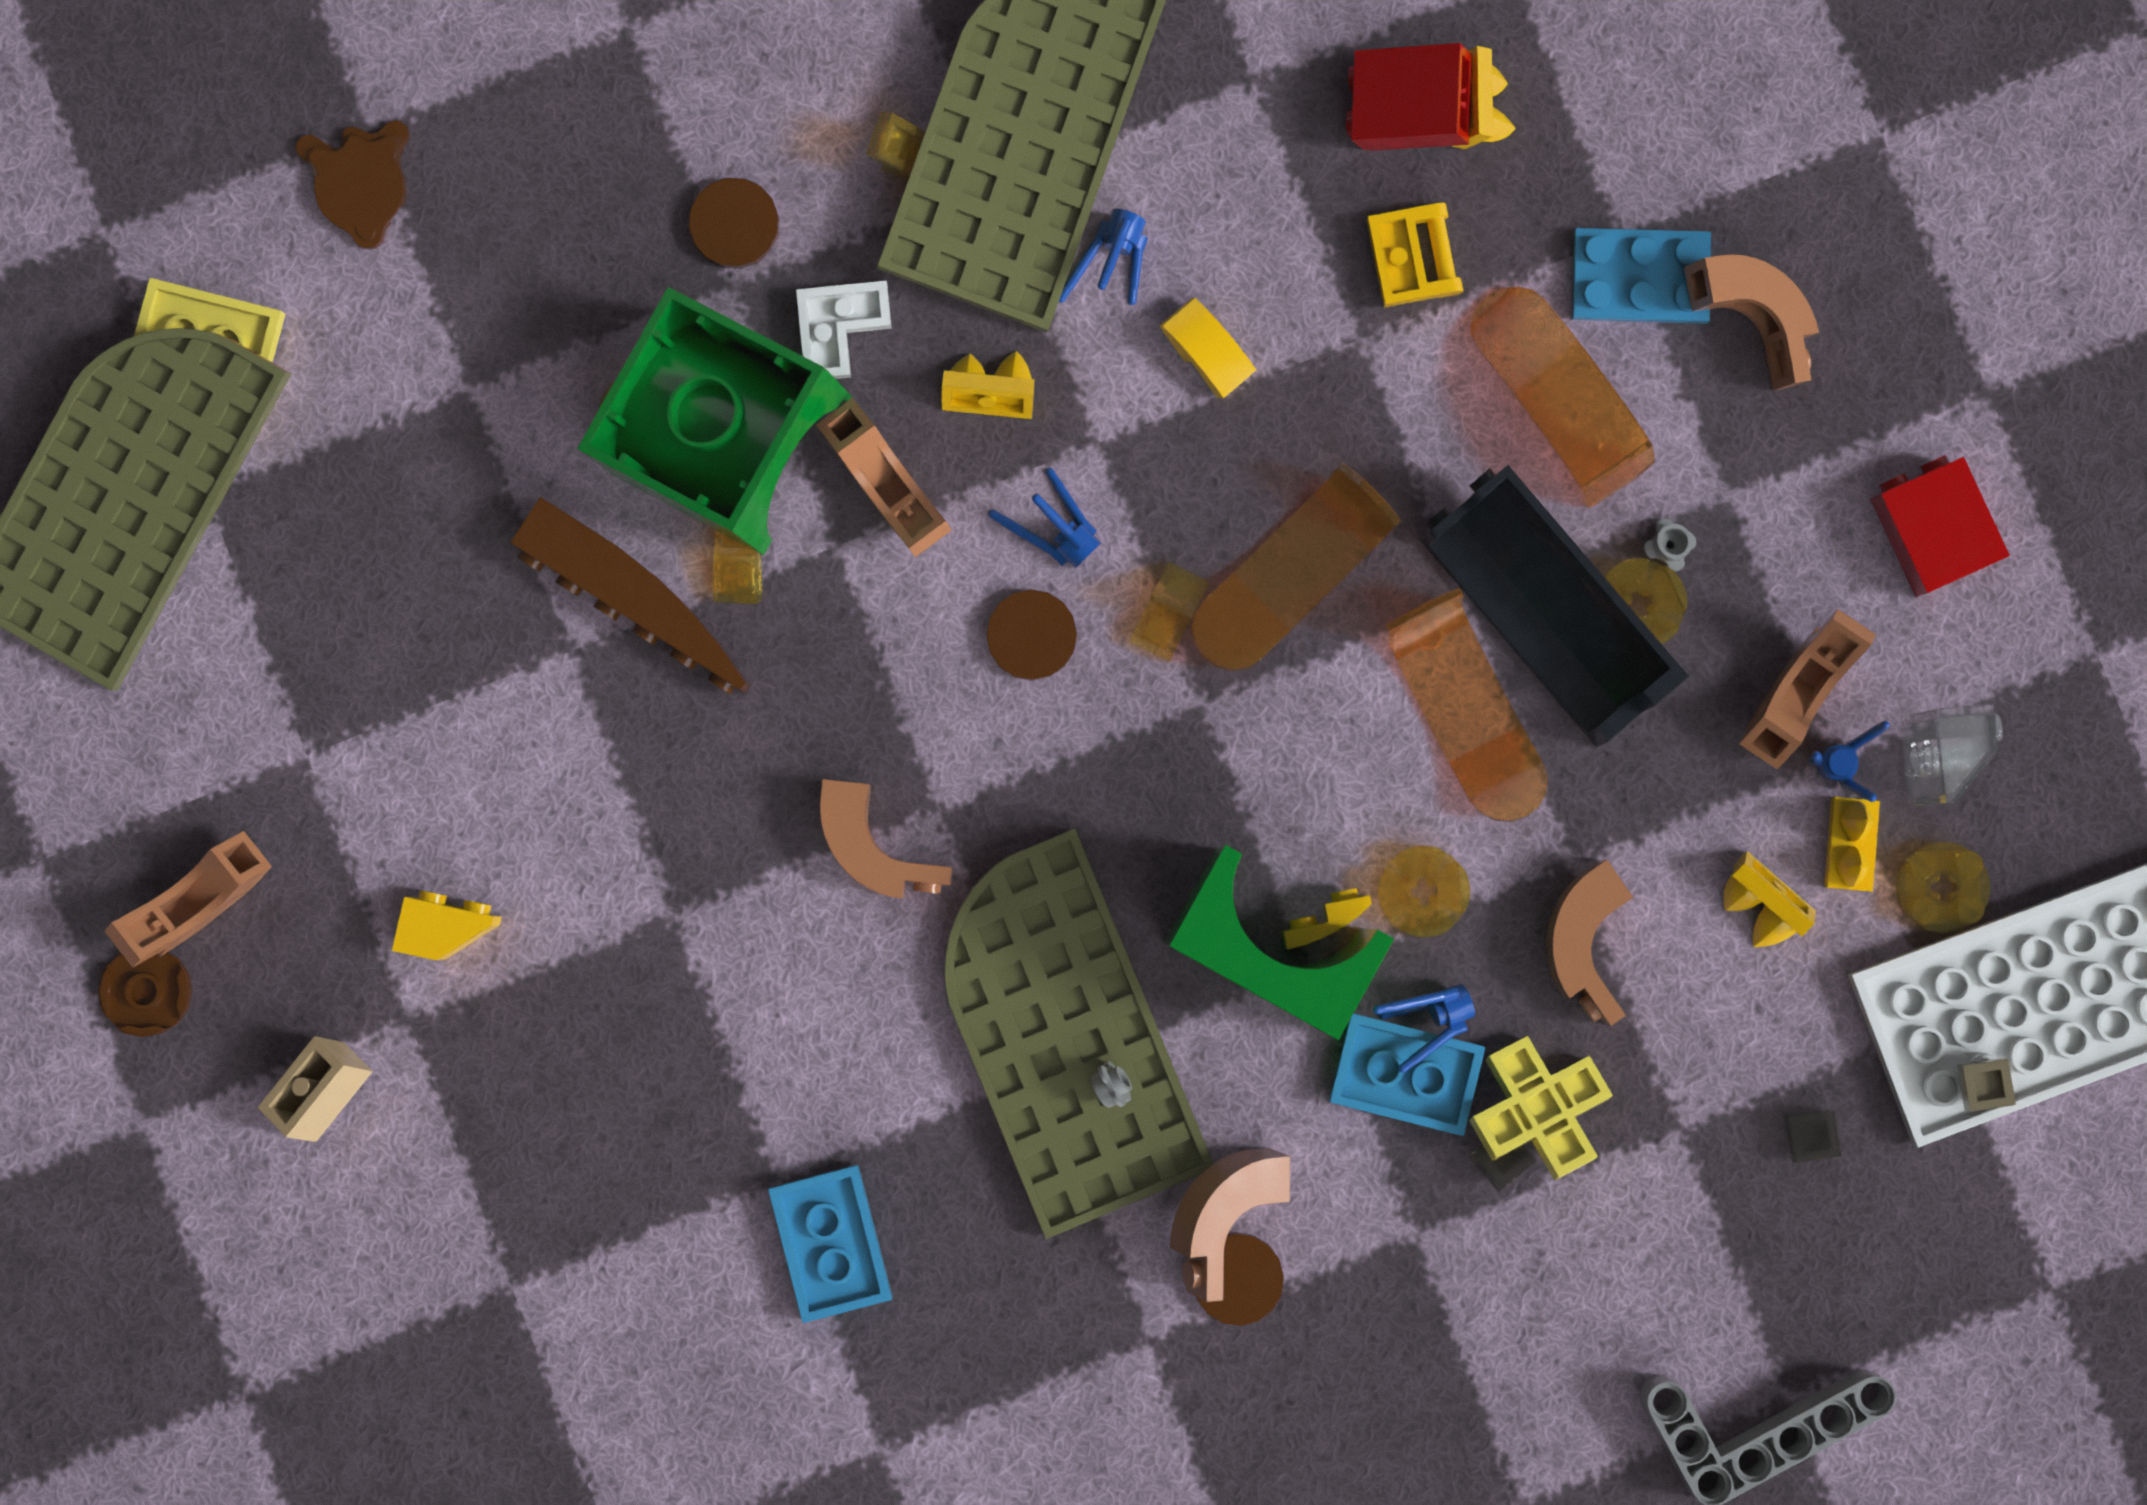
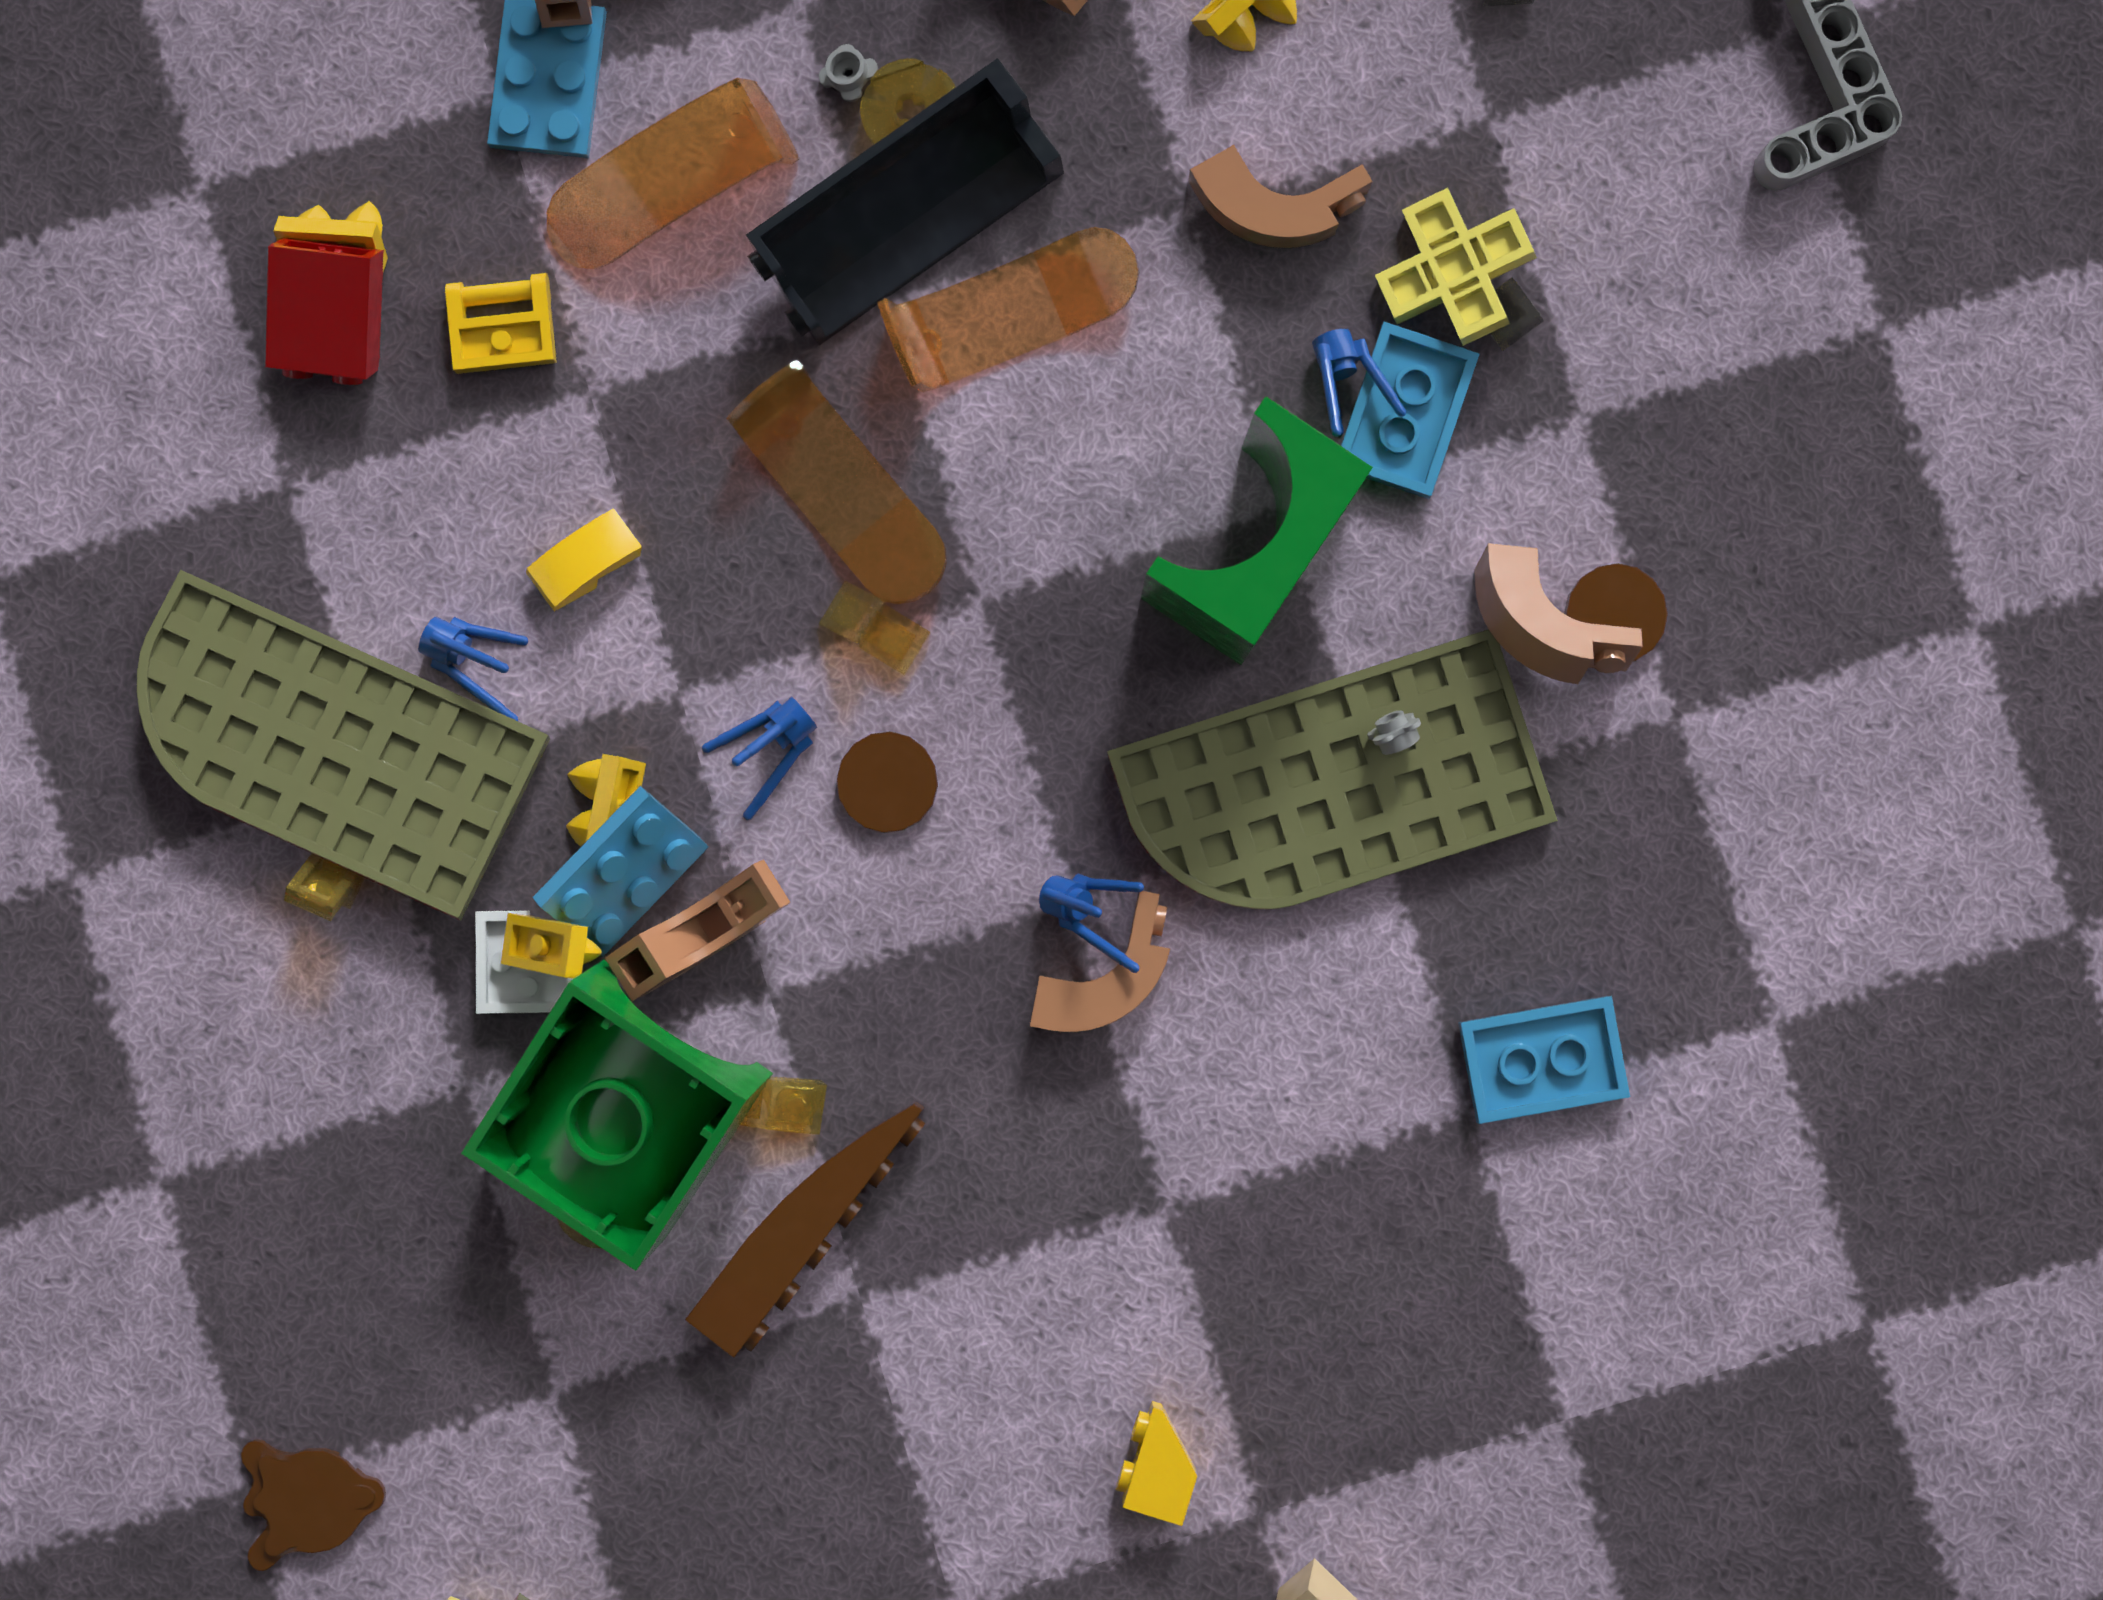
camera: 80 degrees left, 0 degrees up
reddish brown tile [689,178,780,269] -> none
yellow slope [1281,888,1372,950] -> none
clear yellow plate [1377,846,1470,937] -> none
none -> yellow tile [501,913,602,978]
none -> dark azure plate [532,786,709,956]
none -> blue plant [1039,874,1144,973]

